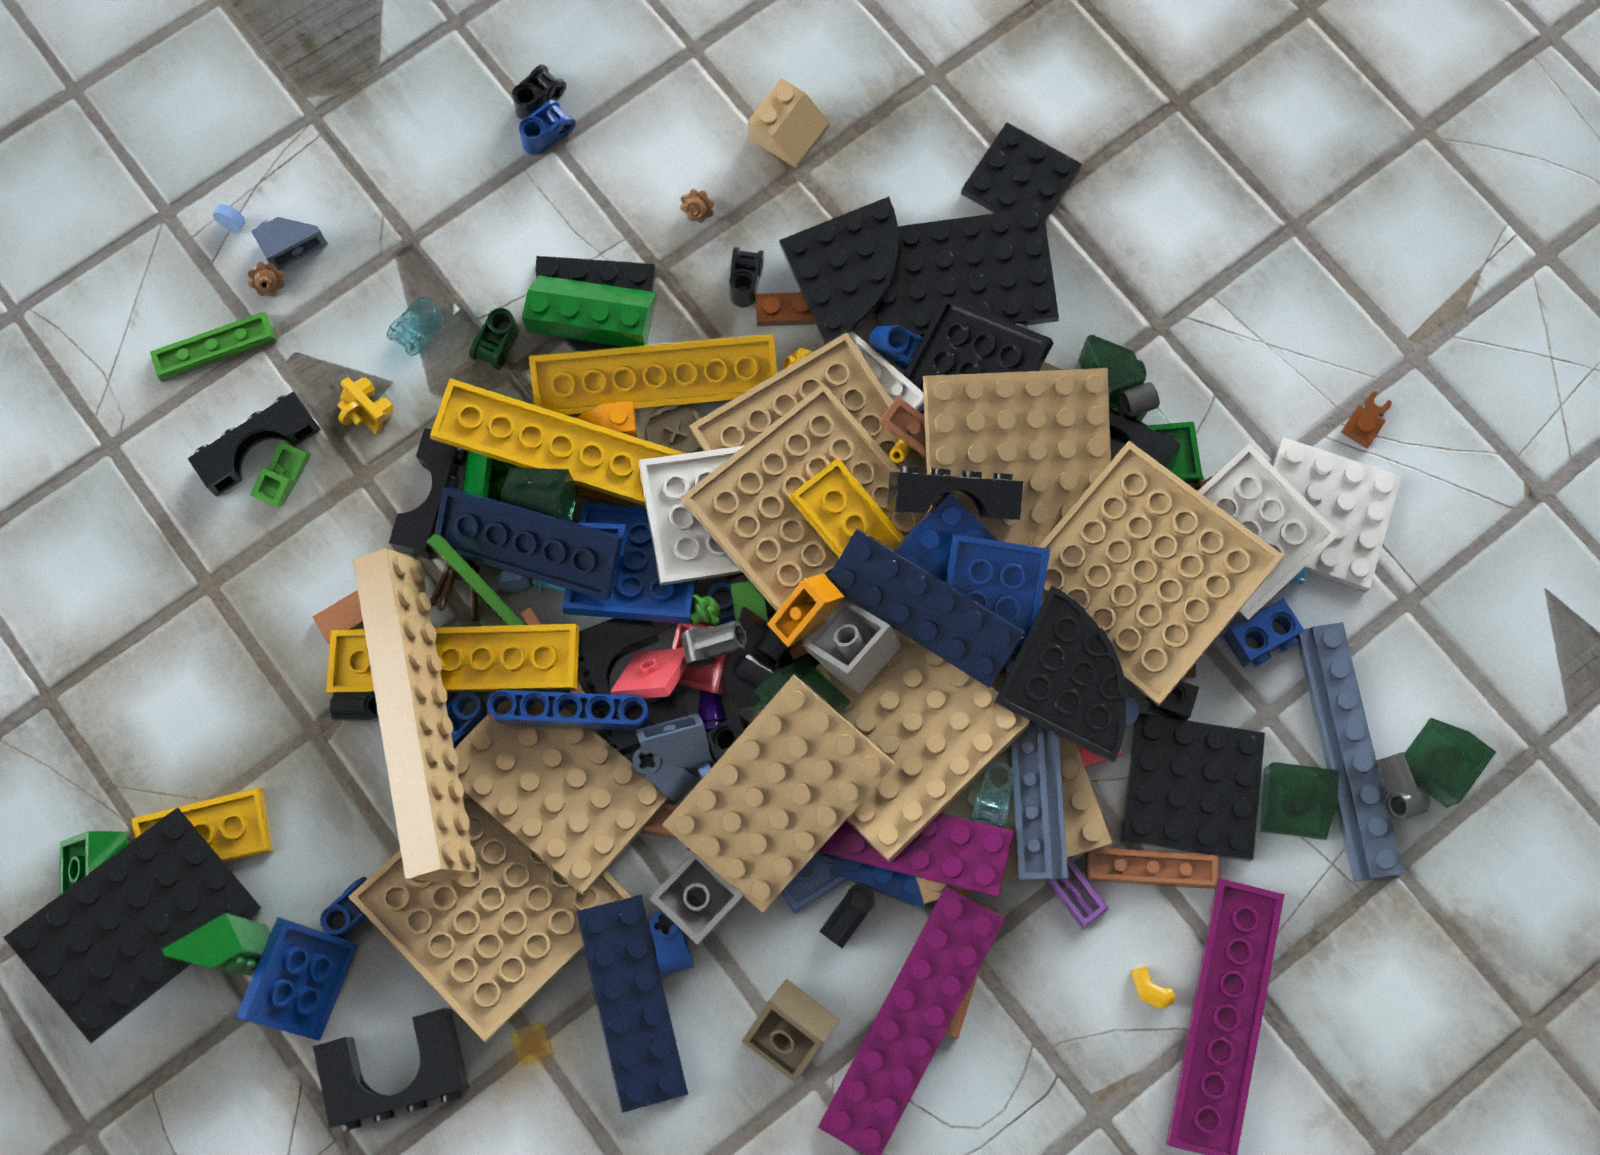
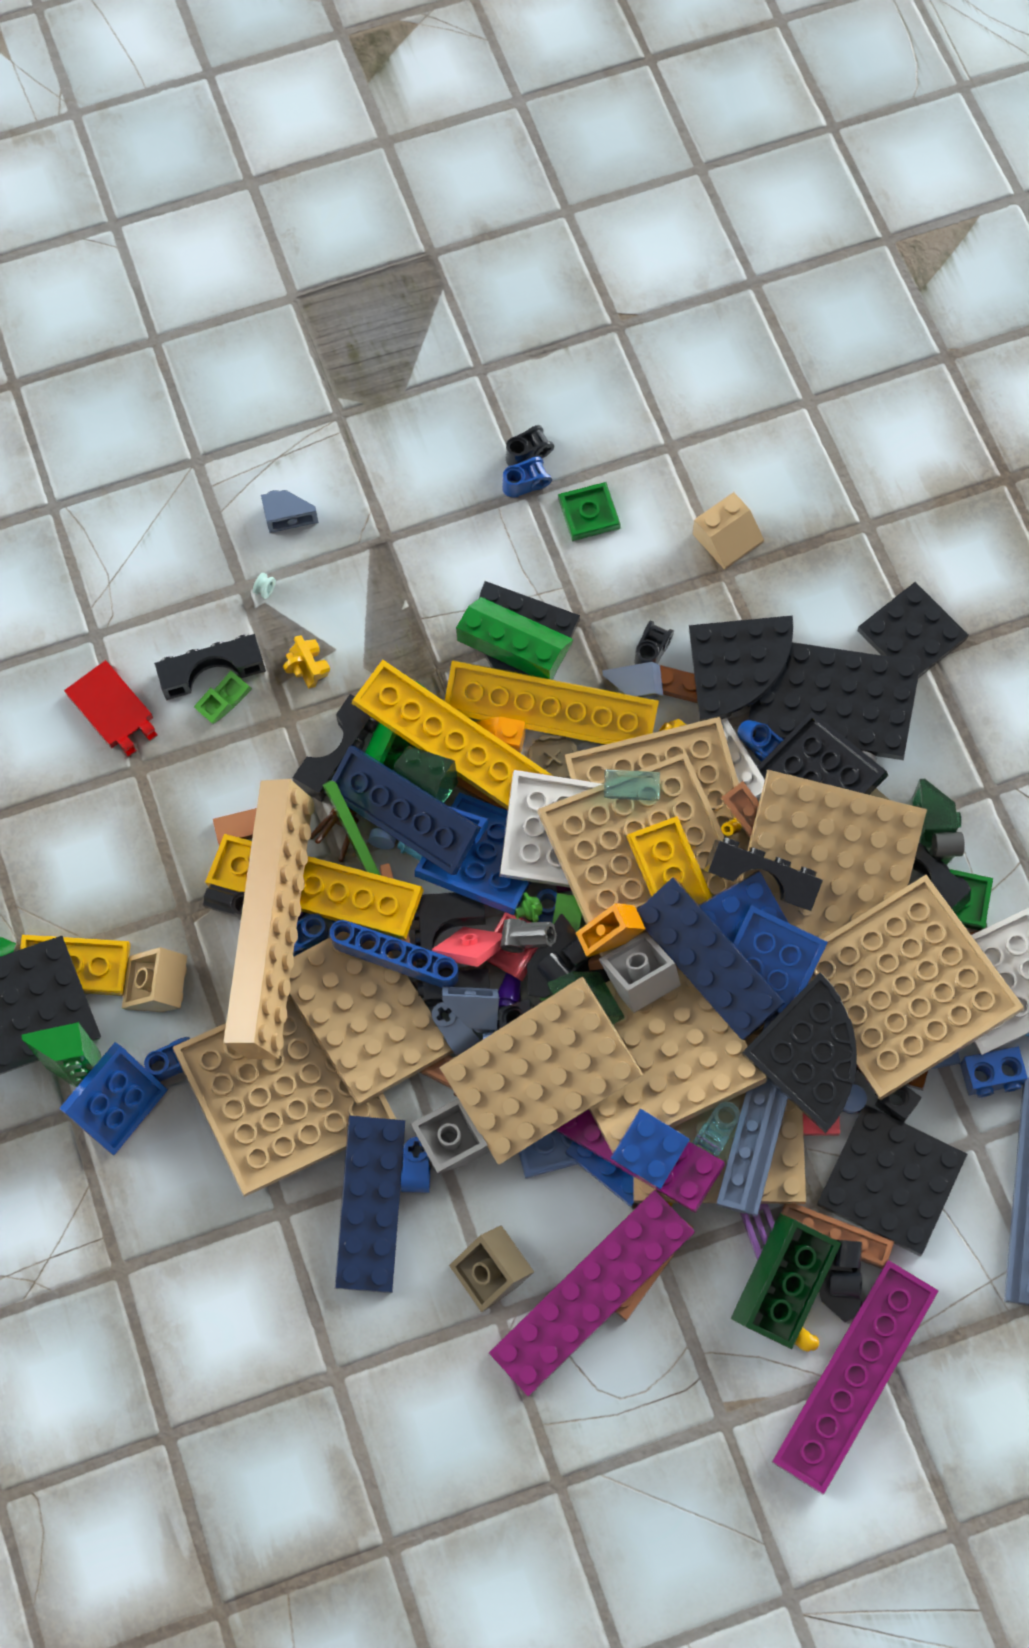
camera: 20 degrees right, 5 degrees down
bright green tile [150,311,277,382] -> none
light blue tile [213,204,245,232] -> none
medium nougat plant [248,262,284,296] -> none
black arch [313,1008,469,1132] -> none
clear light blue piece [386,296,444,356] -> none
dark green piece [469,308,519,370] -> none
clear yellow plate [510,1022,553,1066] -> none
medium nougat plant [680,188,714,223] -> none
black piece [819,884,875,949] -> none
clear green slope [1260,762,1339,840] -> none
none -> red tile [64,660,158,757]
none -> tan slope [122,947,187,1012]
none -> light aqua bush [253,573,276,599]
none -> green tile [558,482,621,541]
none -> sand blue slope [602,662,663,700]
none -> clear light blue tile [604,770,660,801]
none -> blue plate [610,1109,690,1189]
none -> dark green slope [730,1213,841,1349]
none -> black panel [819,1239,862,1323]

